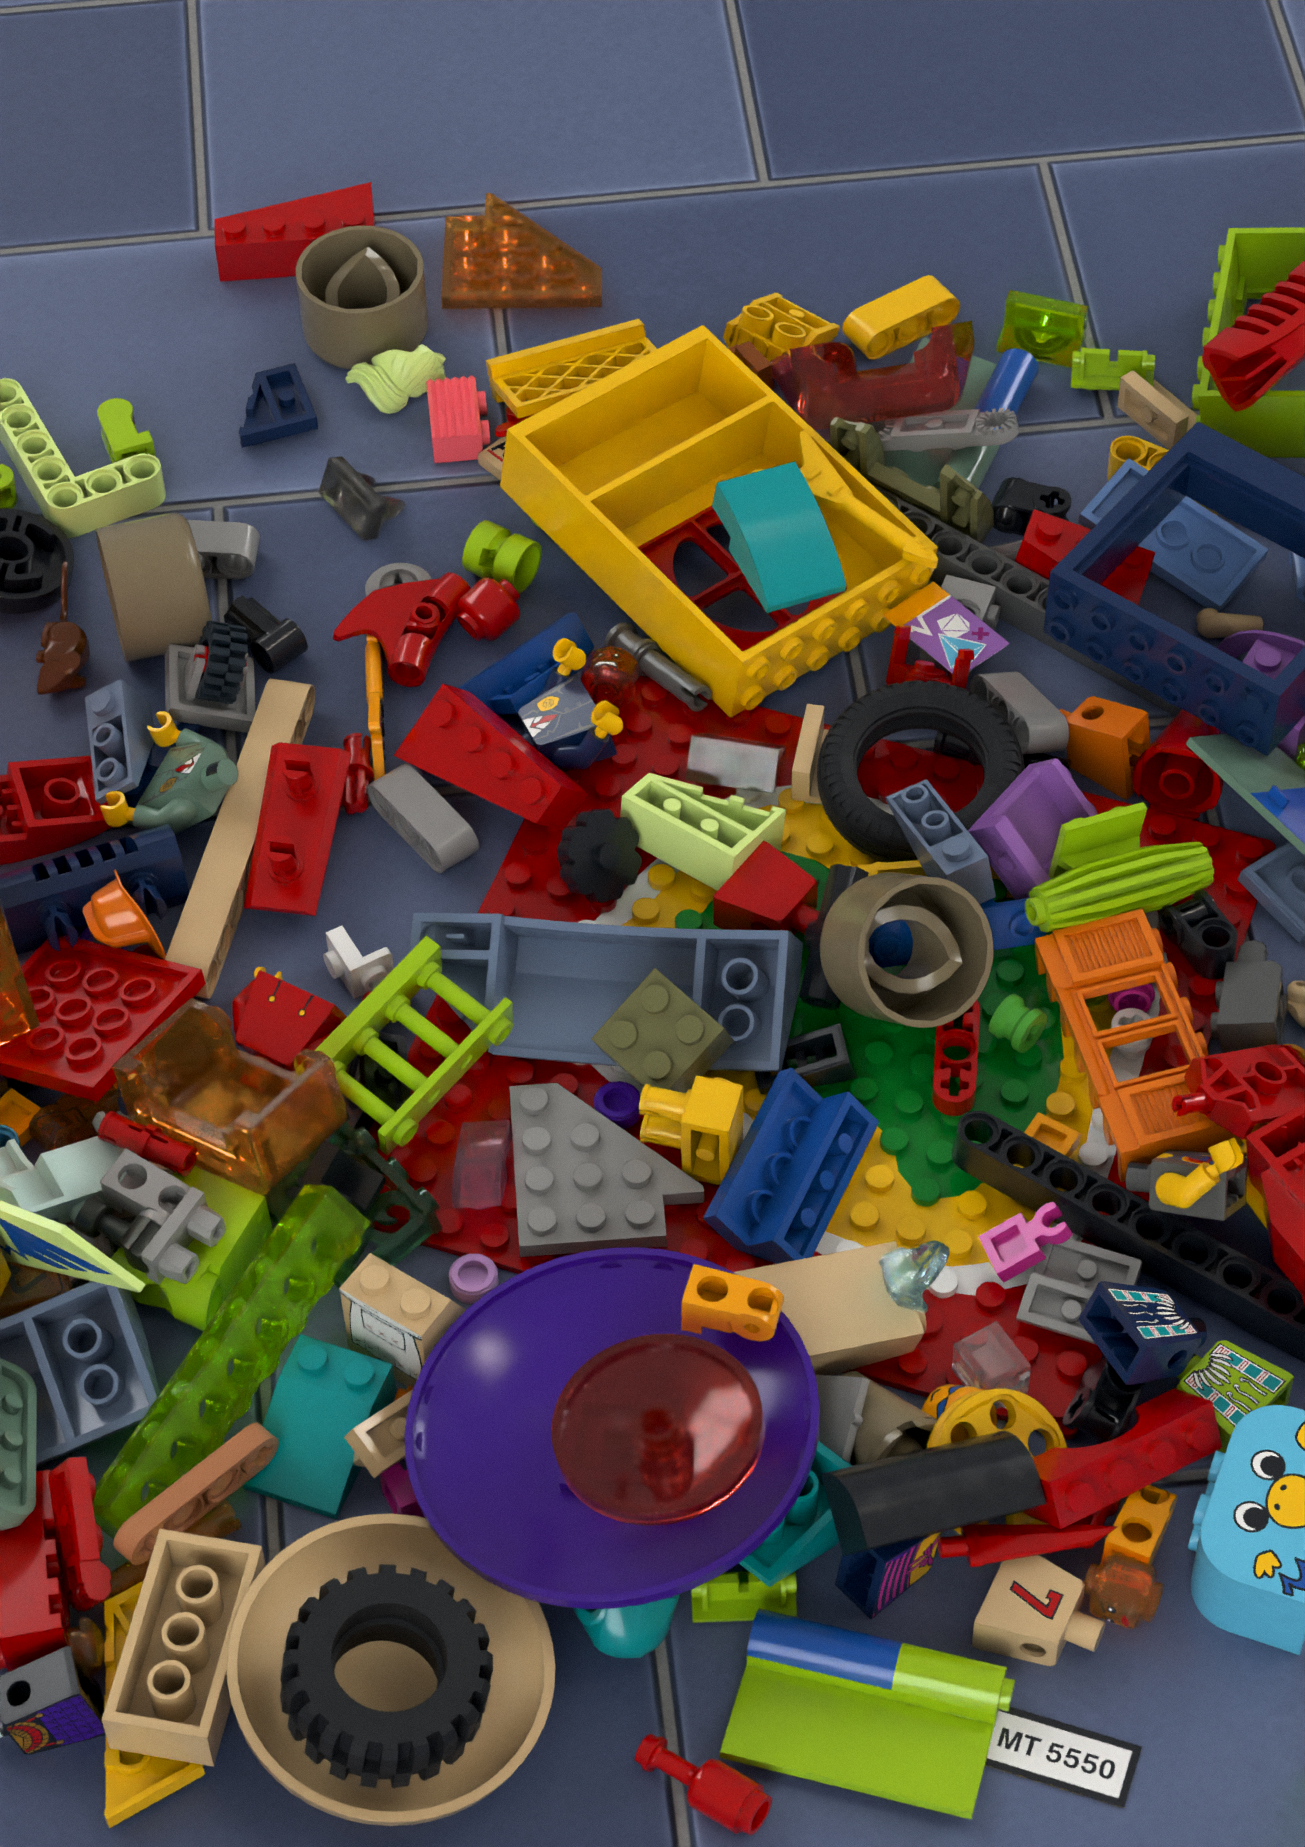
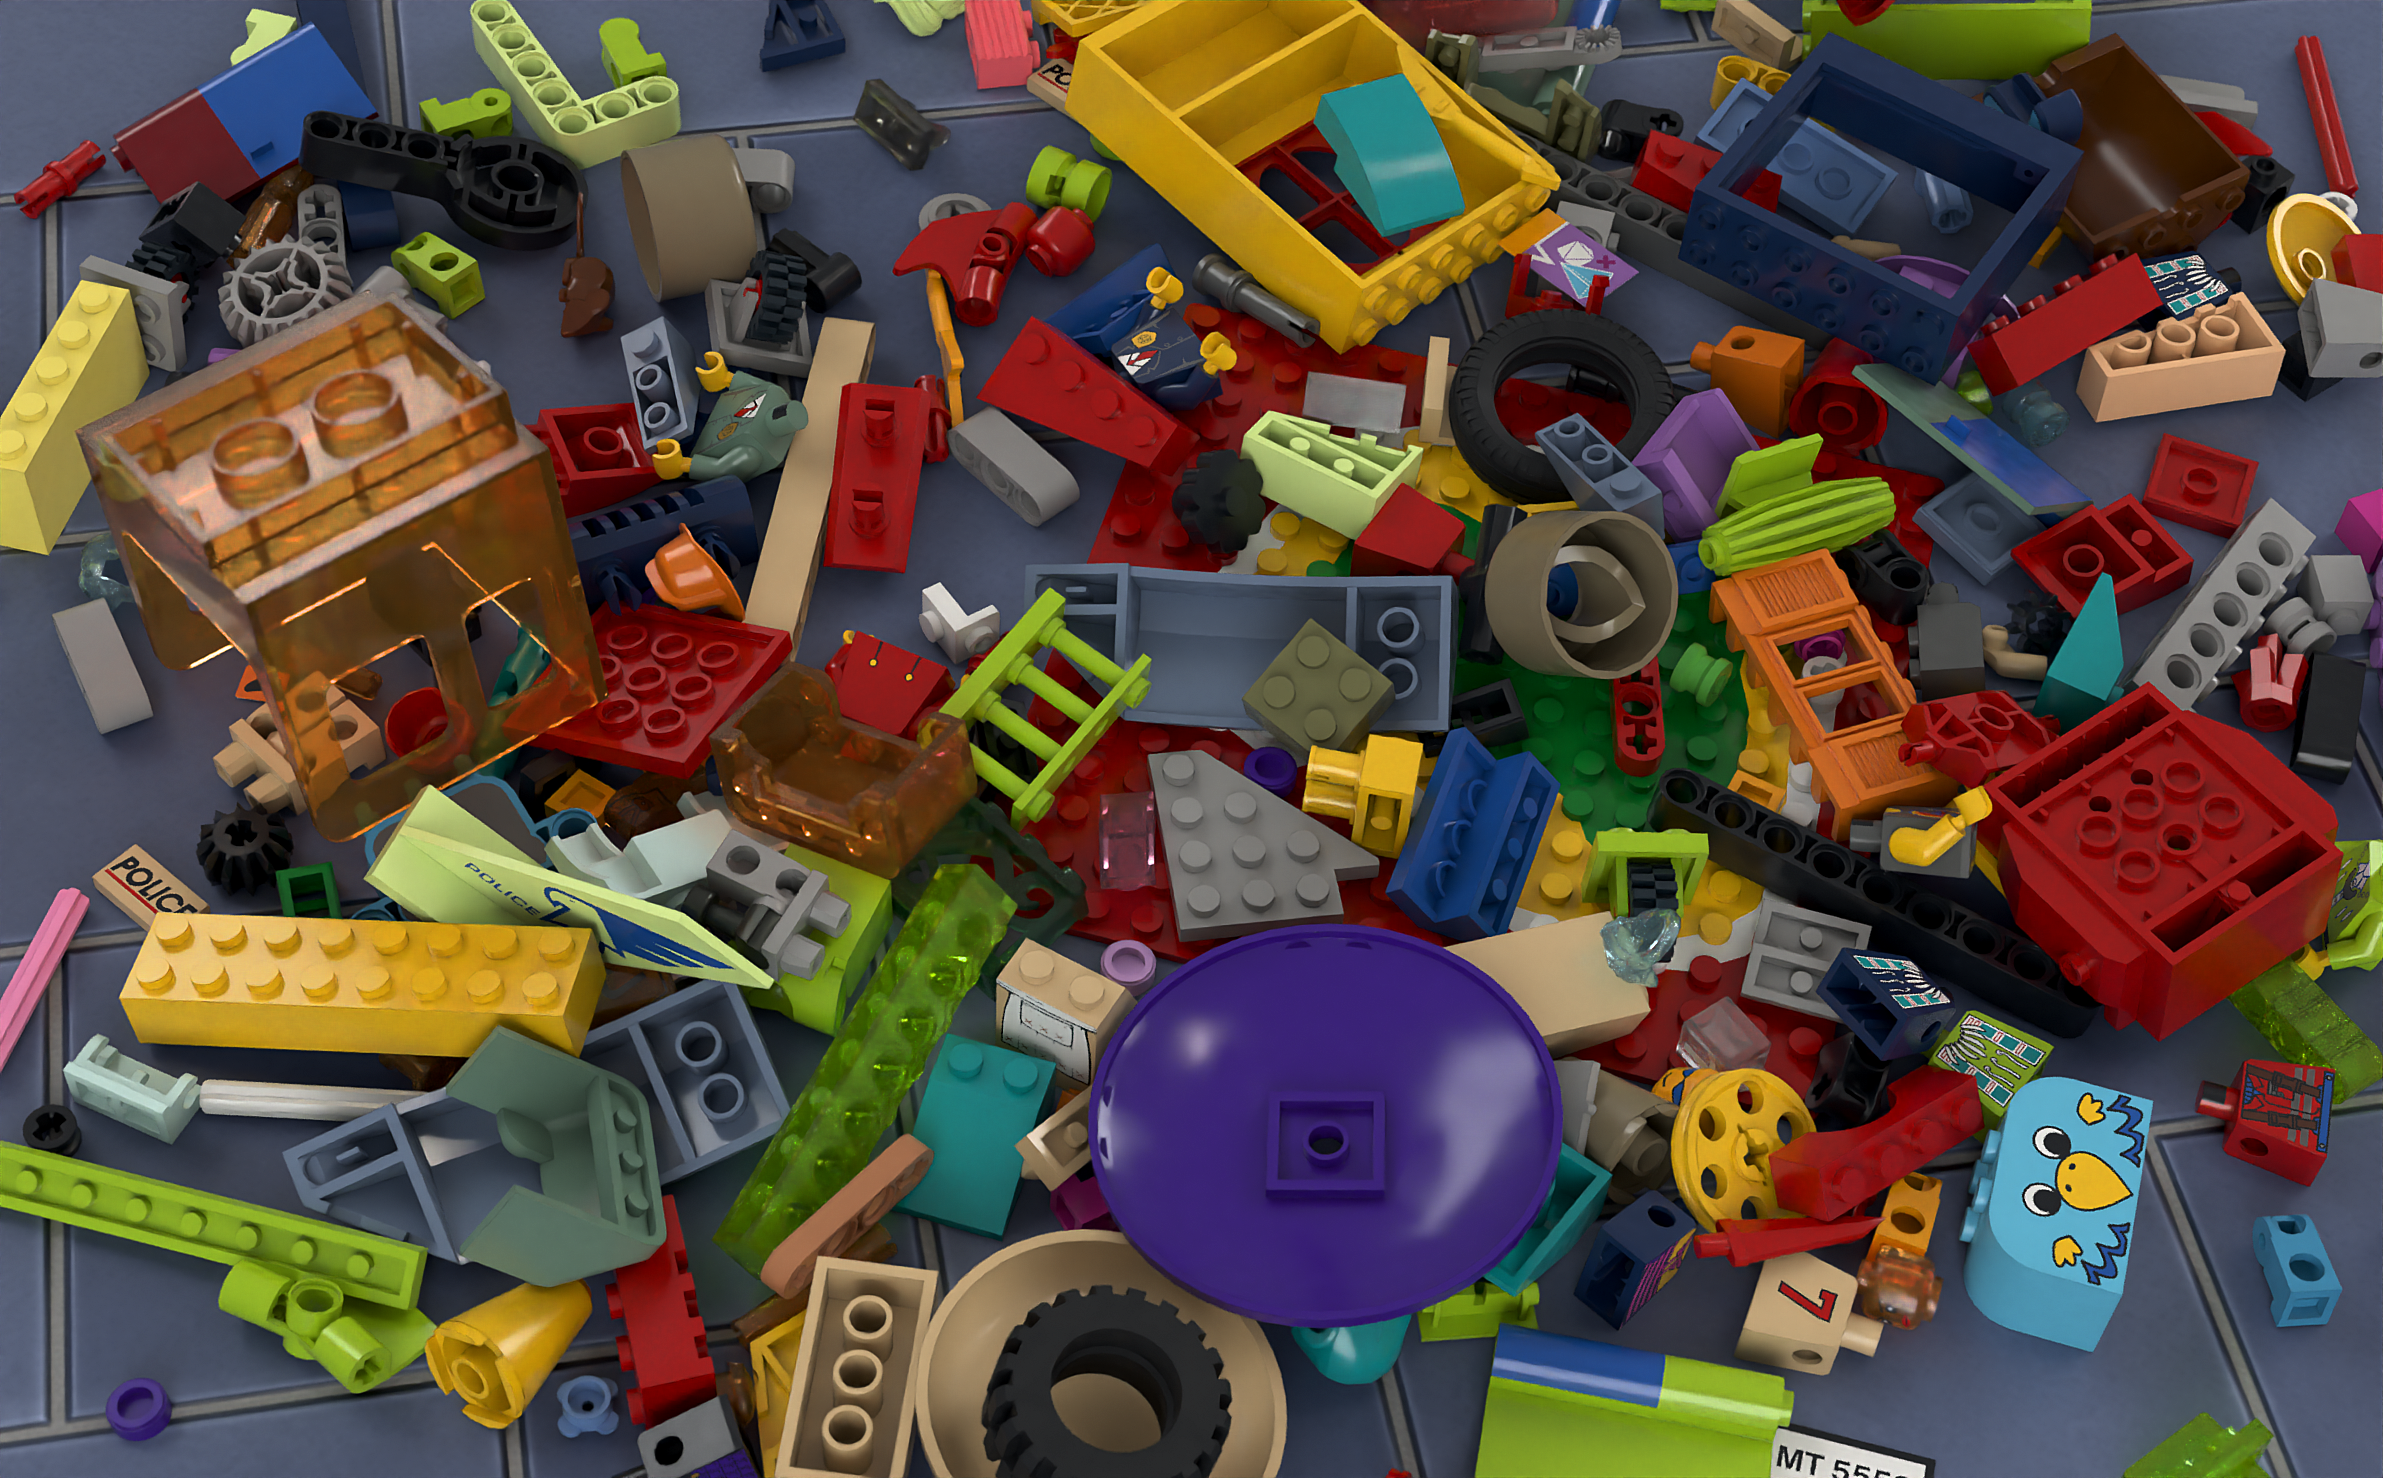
camera: 10 degrees left, 0 degrees up
red hinge [48,1457,112,1612] -> none
red pin [98,1111,198,1177] -> none
black panel [300,1140,386,1221] -> none
clear red dish [551,1334,765,1526] -> none
clear red head [580,646,640,710] -> none
light orange leg [681,1264,784,1342] -> none
black brick [821,1431,1047,1557] -> none
light grey beam [969,671,1069,755] -> none
dark pink plate [978,1202,1073,1283] -> none
none -> lime plate [1581,827,1709,963]

